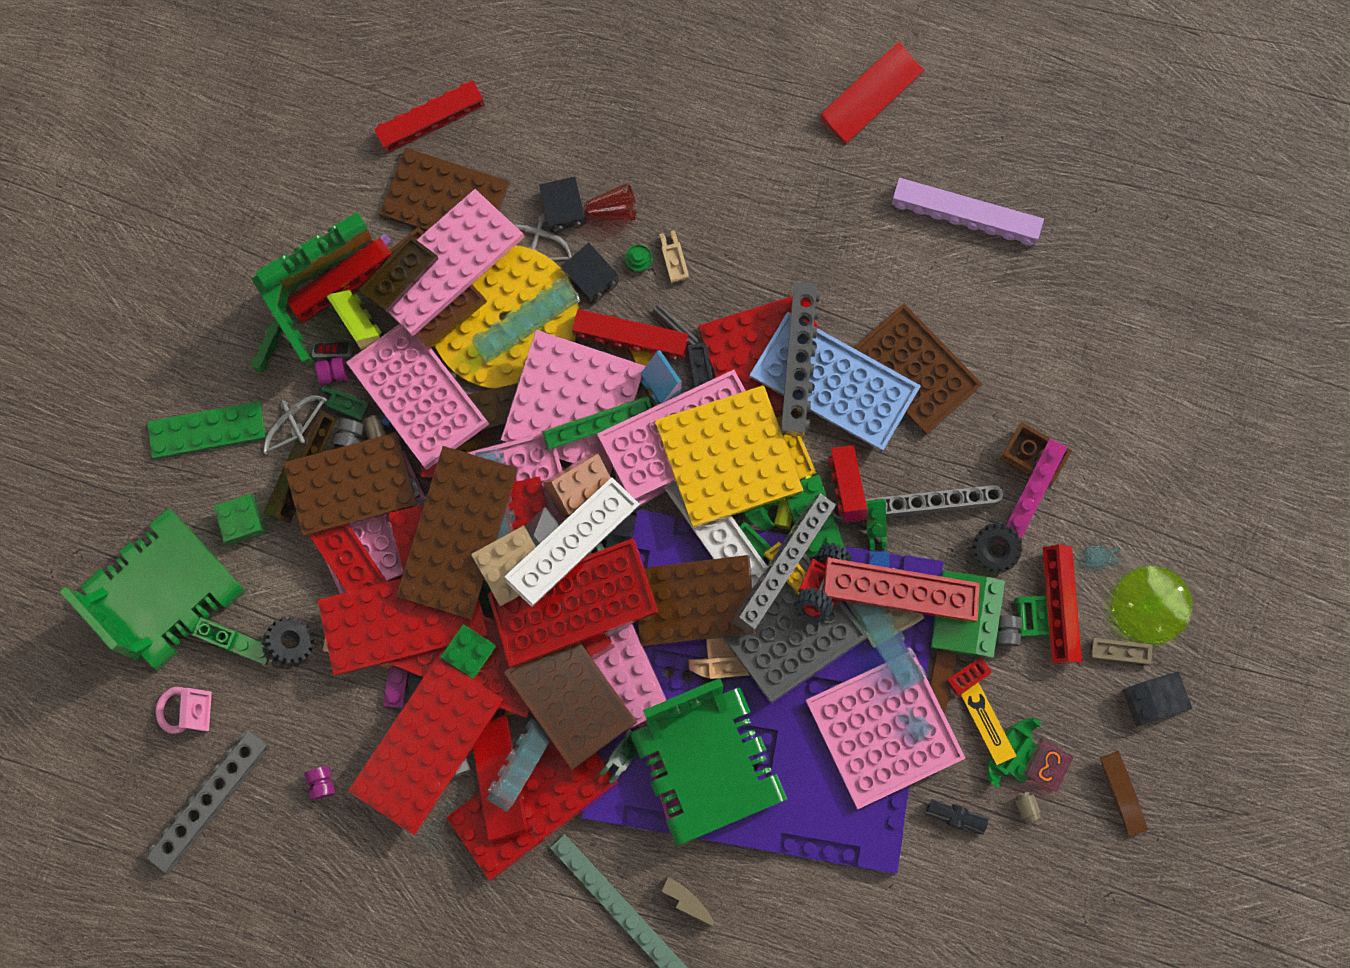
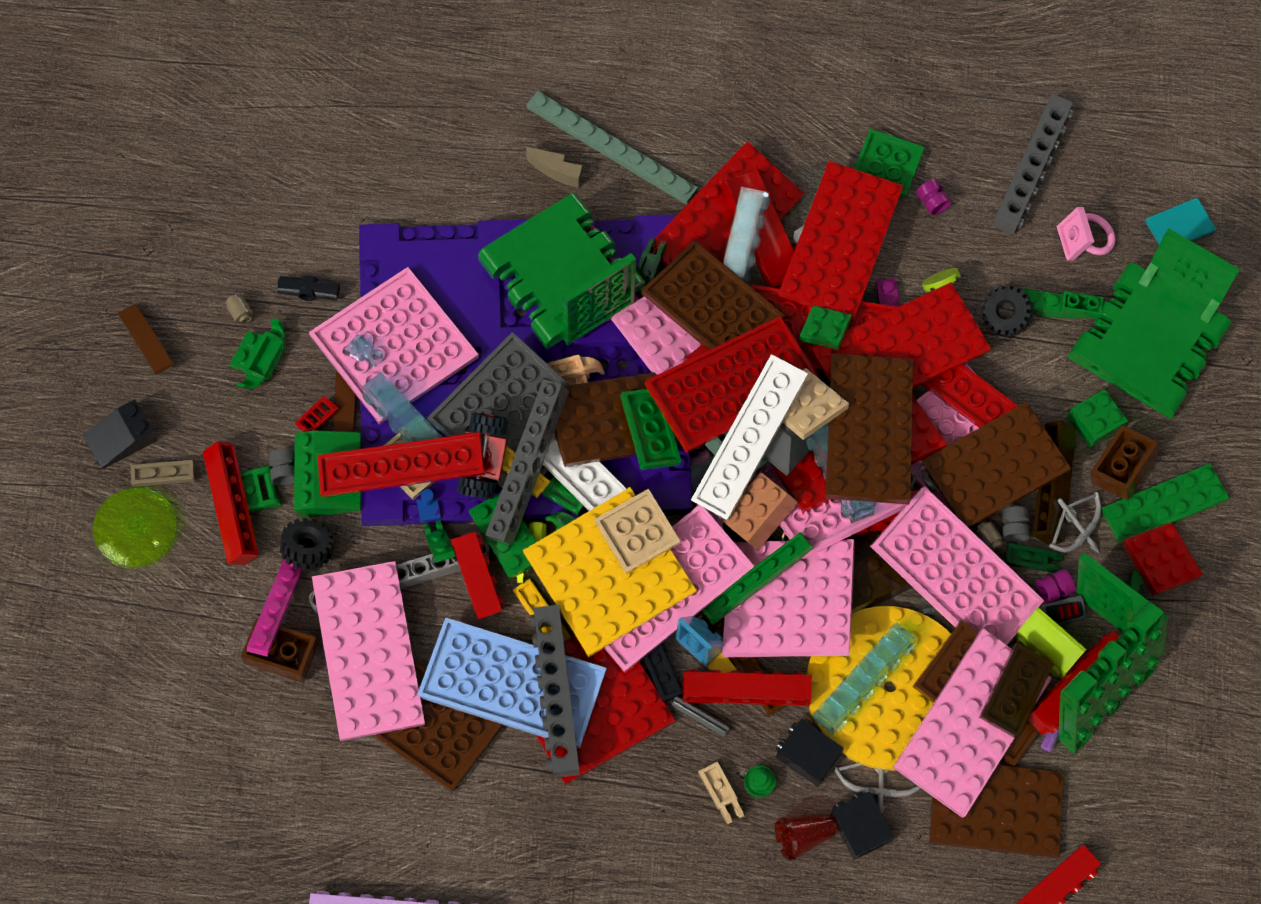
camera: 160 degrees right, 10 degrees down
yellow sticker [960,682,1016,765] -> none
clear pink tile [1023,738,1073,792] -> none
clear light blue plate [1085,546,1121,567] -> none
none -> bright pink plate [312,561,425,741]
none -> tan plate [594,489,681,574]
none -> green plate [620,389,681,470]
none -> green plate [854,129,925,199]
none -> lime tile [922,268,961,292]
none -> reddish brown brick [1091,425,1159,501]
none -> red plate [1122,522,1203,596]
none -> teal tile [1145,198,1216,245]

